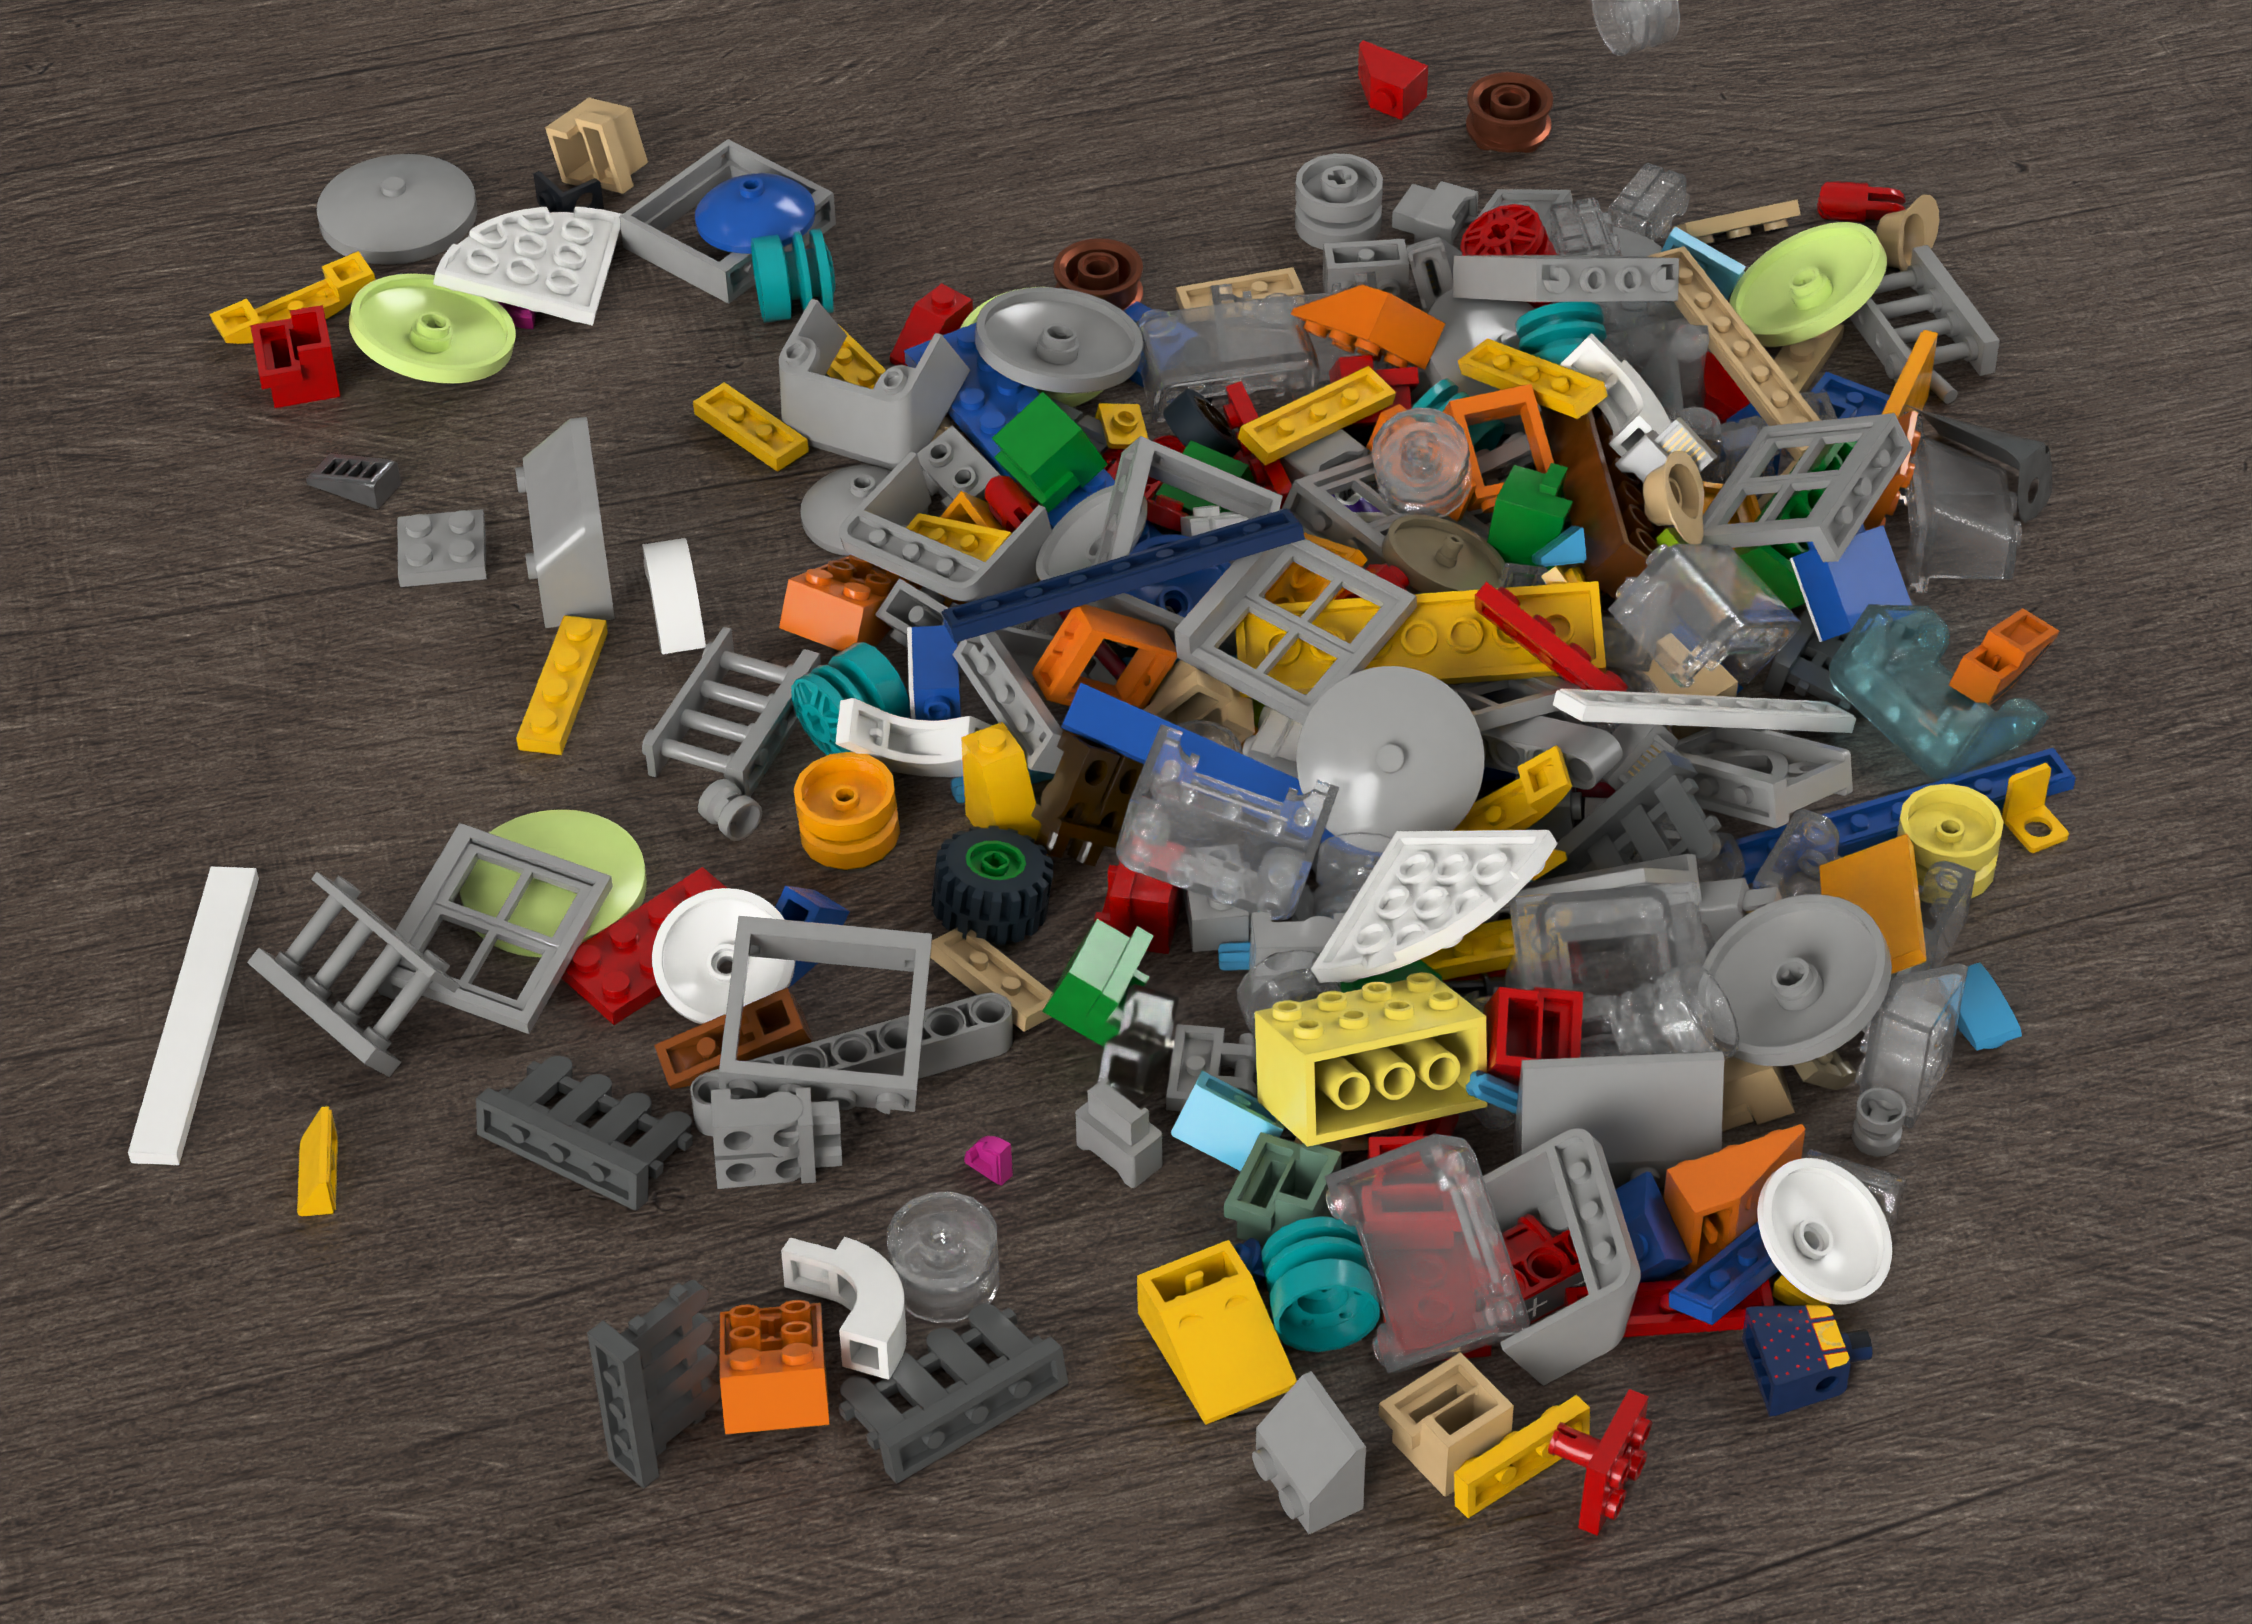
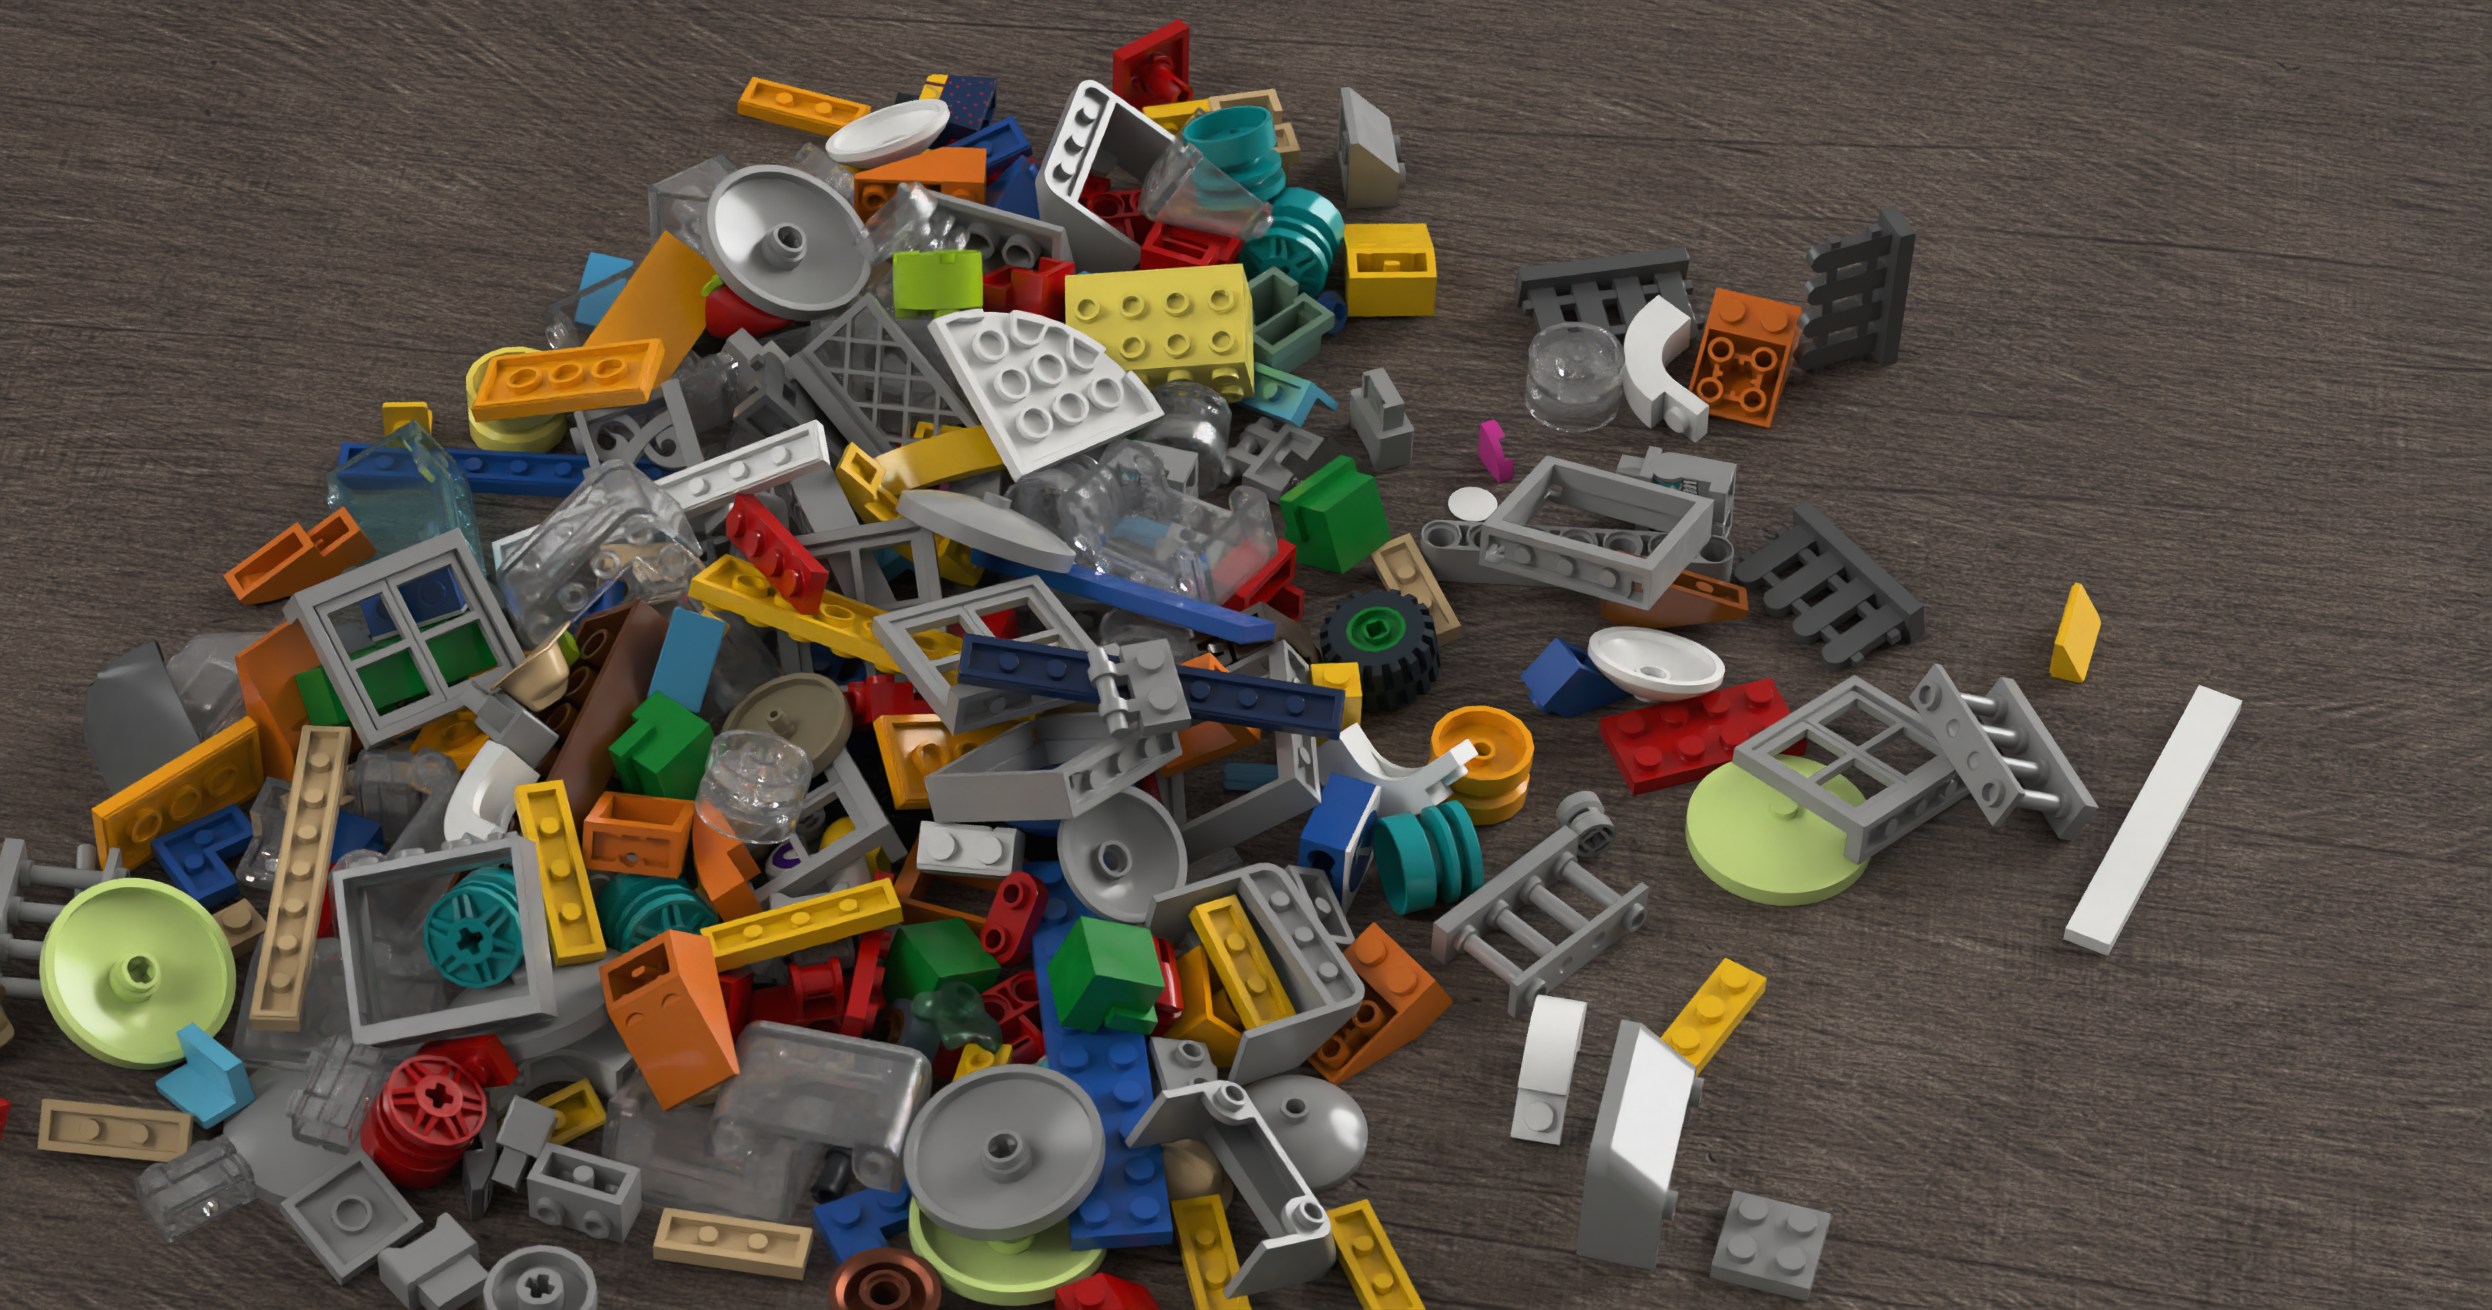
camera: 160 degrees left, 0 degrees up
none -> light orange tile [471,338,665,422]
none -> light orange tile [737,77,871,137]
none -> lime brick [892,249,983,318]
none -> clear green plate [910,981,1003,1055]
none -> light grey plate [1087,638,1191,739]
none -> teal wheel [1182,106,1286,210]
none -> white sticker [1448,487,1497,522]

